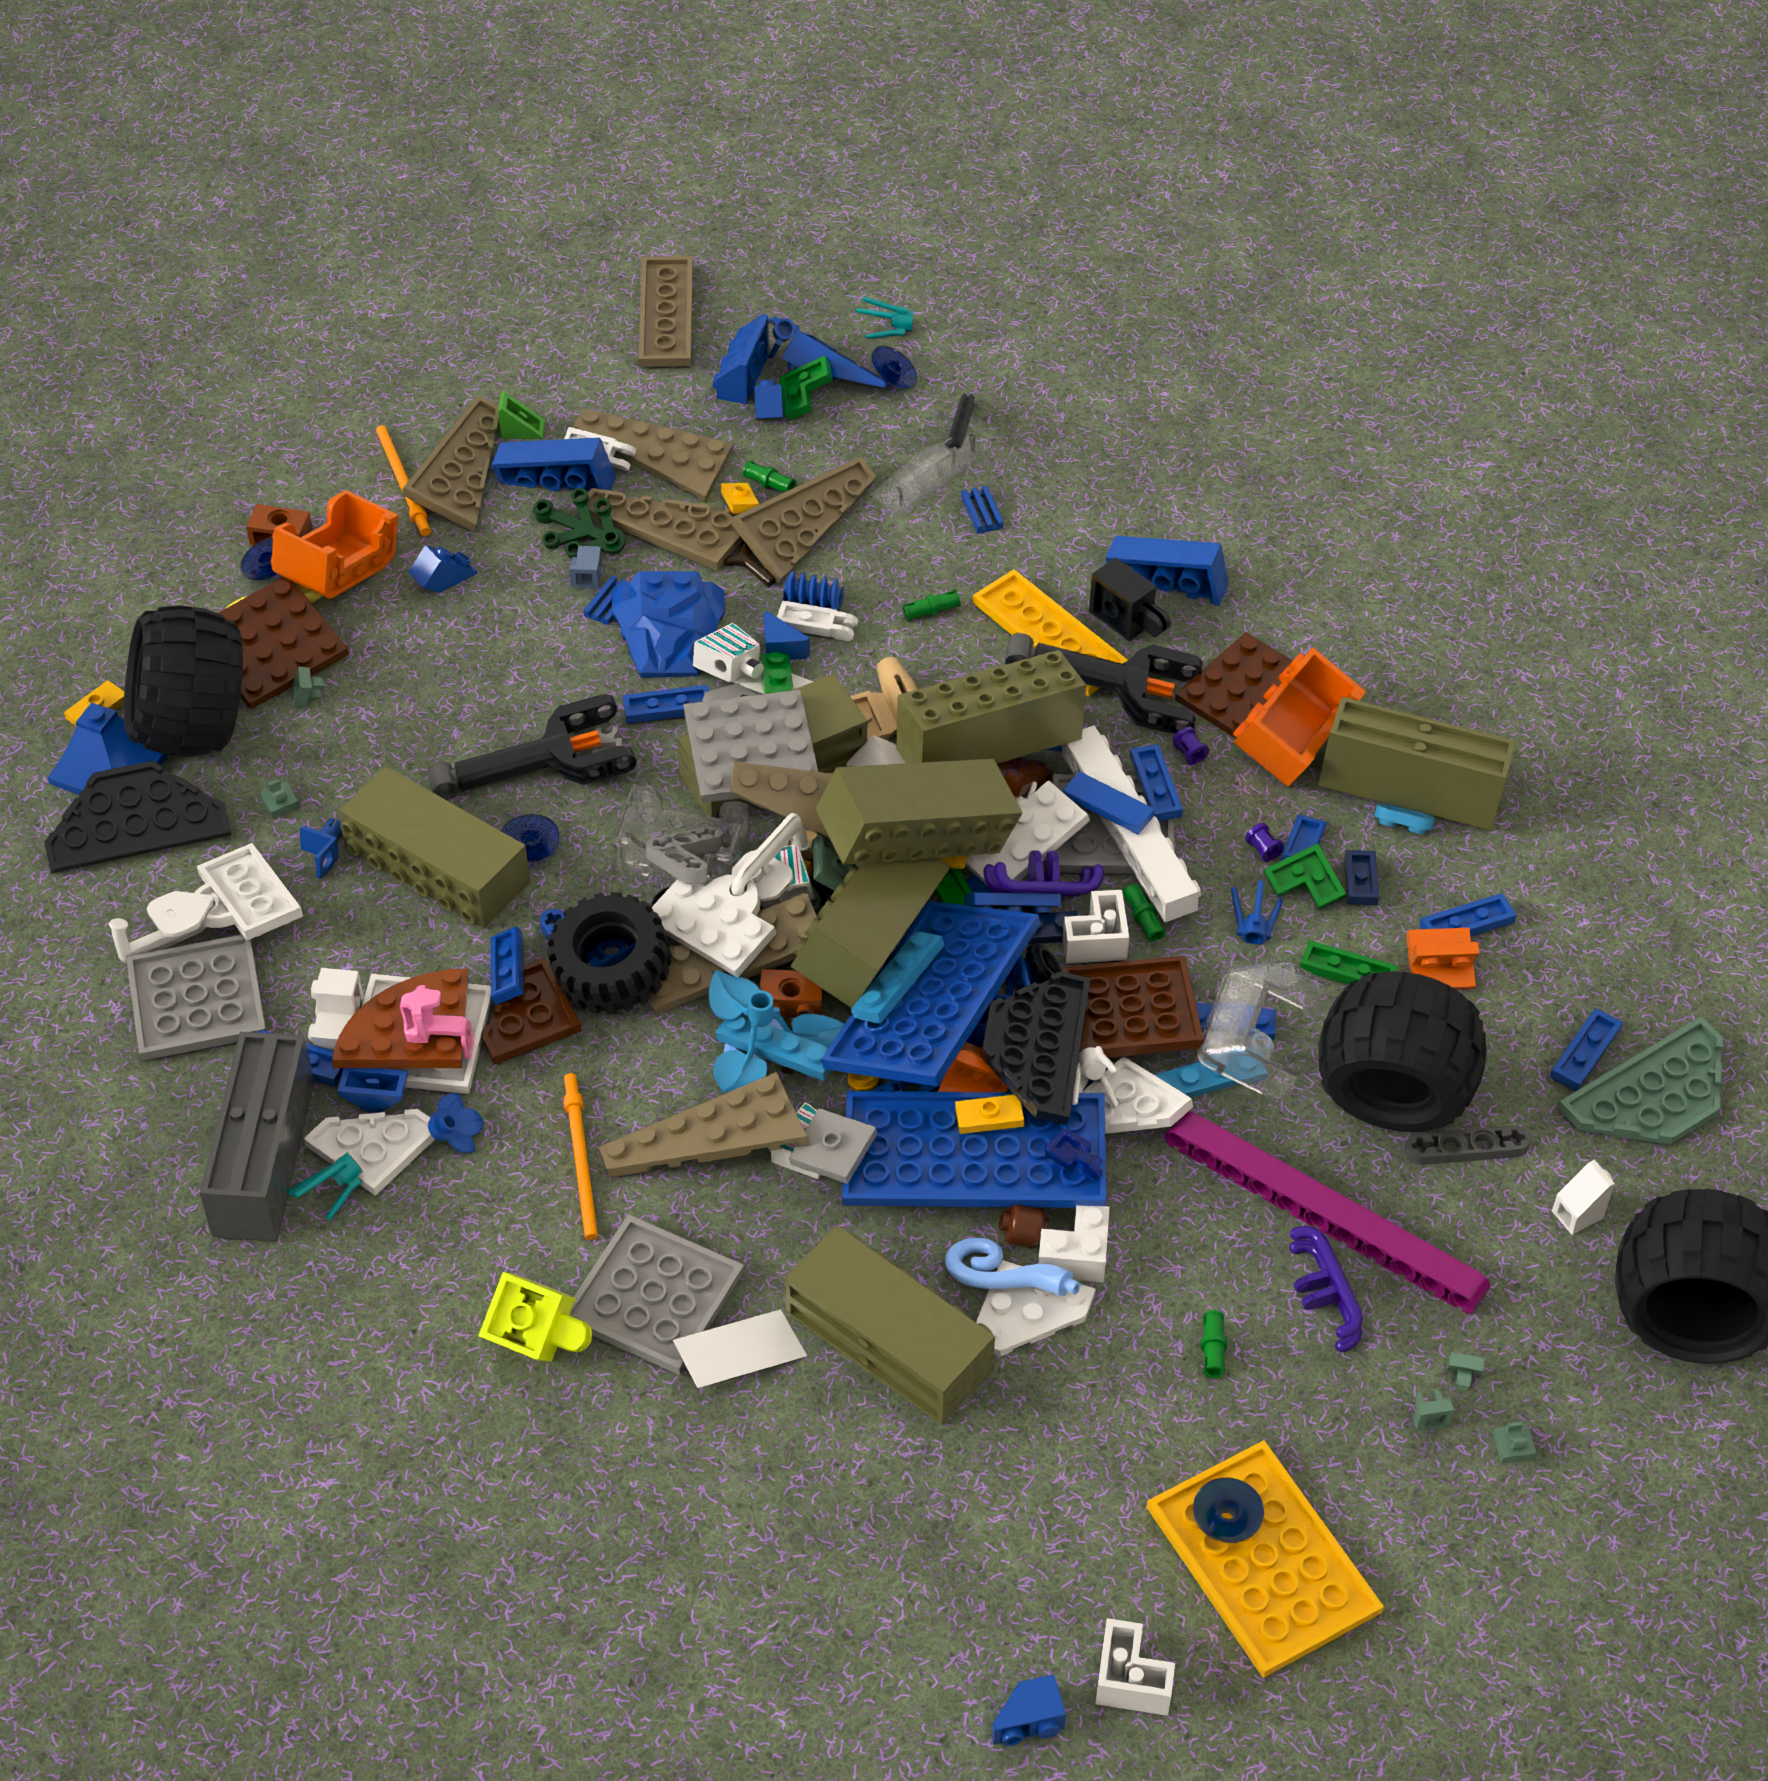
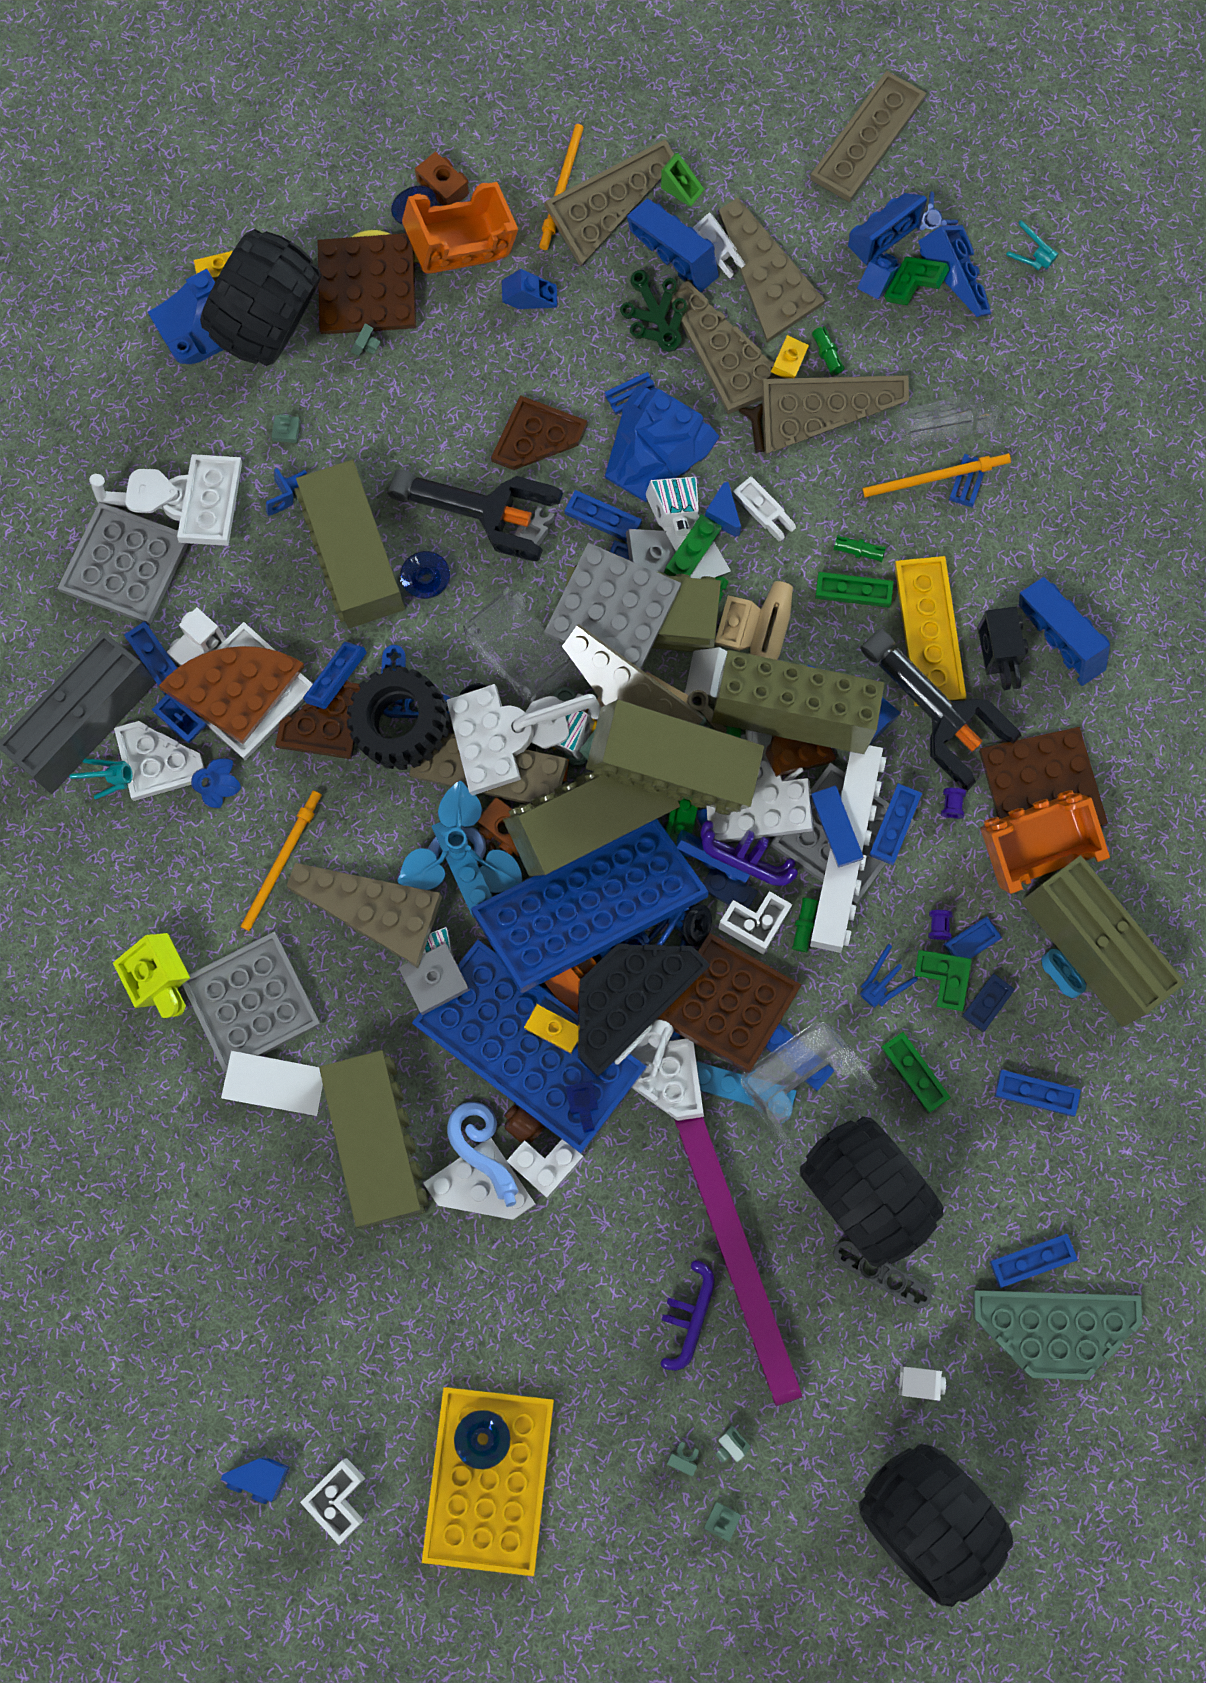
camera: 40 degrees right, 25 degrees up
black plate [44,761,231,873] -> none
bright pink piece [400,985,474,1059] -> none
sand blue brick [569,546,602,589] -> none
light grey beam [646,827,723,885] -> none
blue piece [783,570,844,611] -> none
dark azure plate [851,931,945,1024] -> none
clear blue dish [871,346,917,388] -> none
black axle [948,393,975,449] -> none
green pin [1201,1310,1227,1378] -> none
orange bracket [1406,928,1479,990] -> none
none -> reddish brown plate [491,395,588,470]
none -> green plate [815,572,894,608]
none -> light orange bar [862,453,1011,498]

